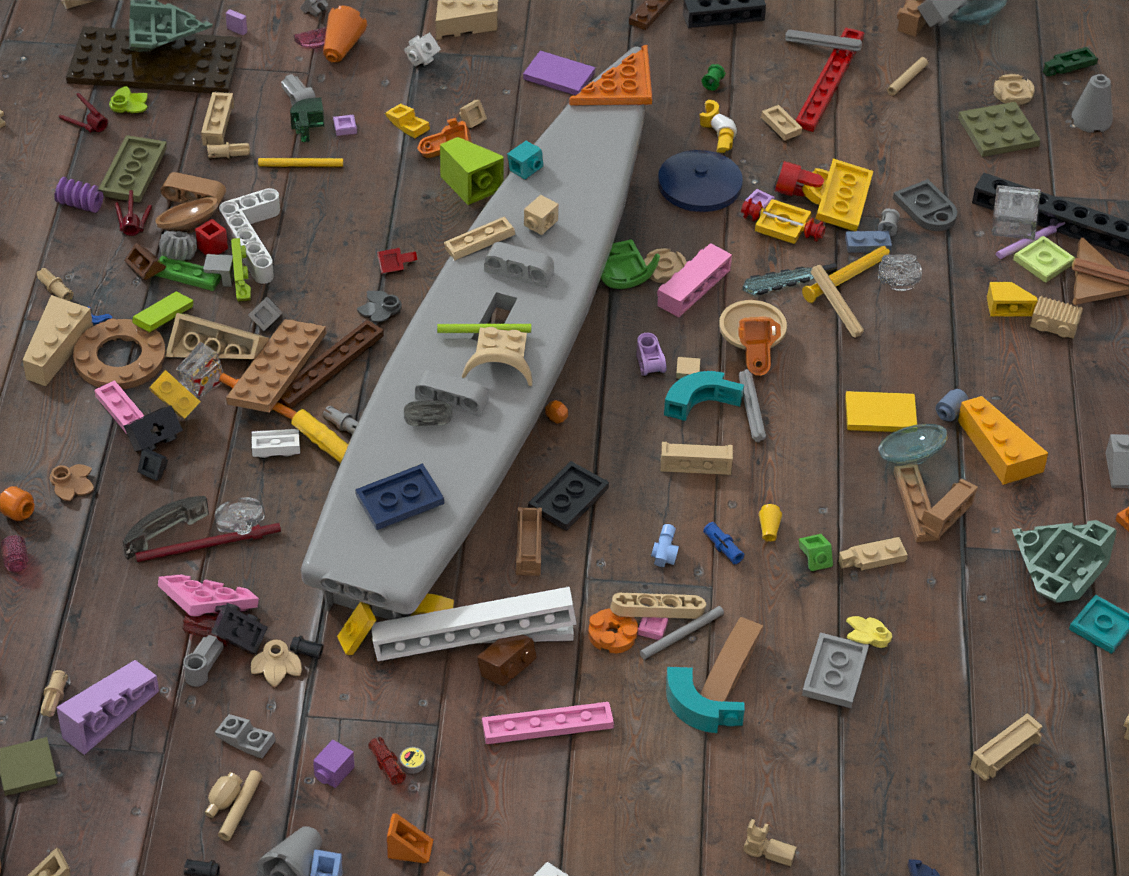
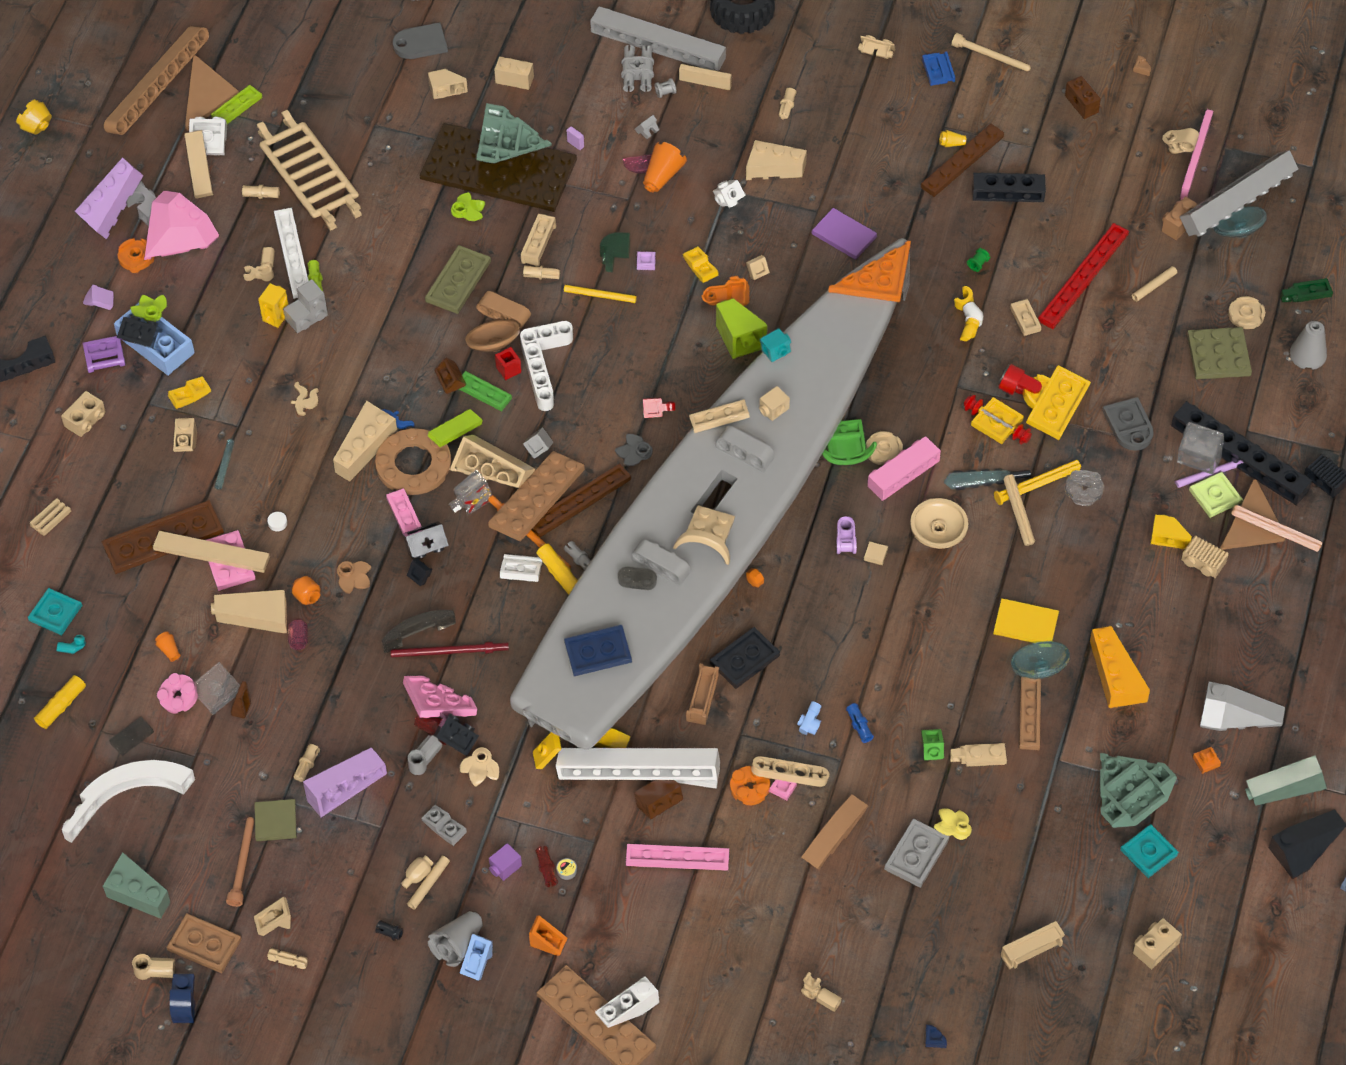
camera: 15 degrees right, 10 degrees up
tan axle [37,268,74,301] -> none
medium lavender piece [54,177,104,213] -> none
dark red plant [58,93,108,132] -> none
dark red plant [115,190,152,236] -> none
yellow brick [149,370,201,420] -> none
light grey gear [159,230,197,261] -> none
light grey panel [203,254,234,287] -> none
clear plate [215,497,264,535] -> none
lime hinge [231,238,251,301] -> none
light grey piece [281,74,316,111] -> none
black pin [290,635,324,660] -> none
lime bar [437,324,531,333] -> none
light grey bar [640,606,724,660] -> none
dark blue dish [658,150,743,212] -> none
tan container [660,442,733,475] -> none
teal arch [664,371,744,421] -> none
teal arch [666,667,745,733] -> none
orange piece [738,316,781,376] -> none
light grey axle [739,369,766,442] -> none
lavender tile [745,189,775,209] -> none
yellow cone [758,504,782,542] -> none
light grey axle [785,30,862,52] -> none
sand blue plate [845,231,892,253] -> none
light grey bush [878,208,900,237] -> none
medium nougat container [921,478,978,538] -> none
sand blue brick [936,389,968,421] -> none

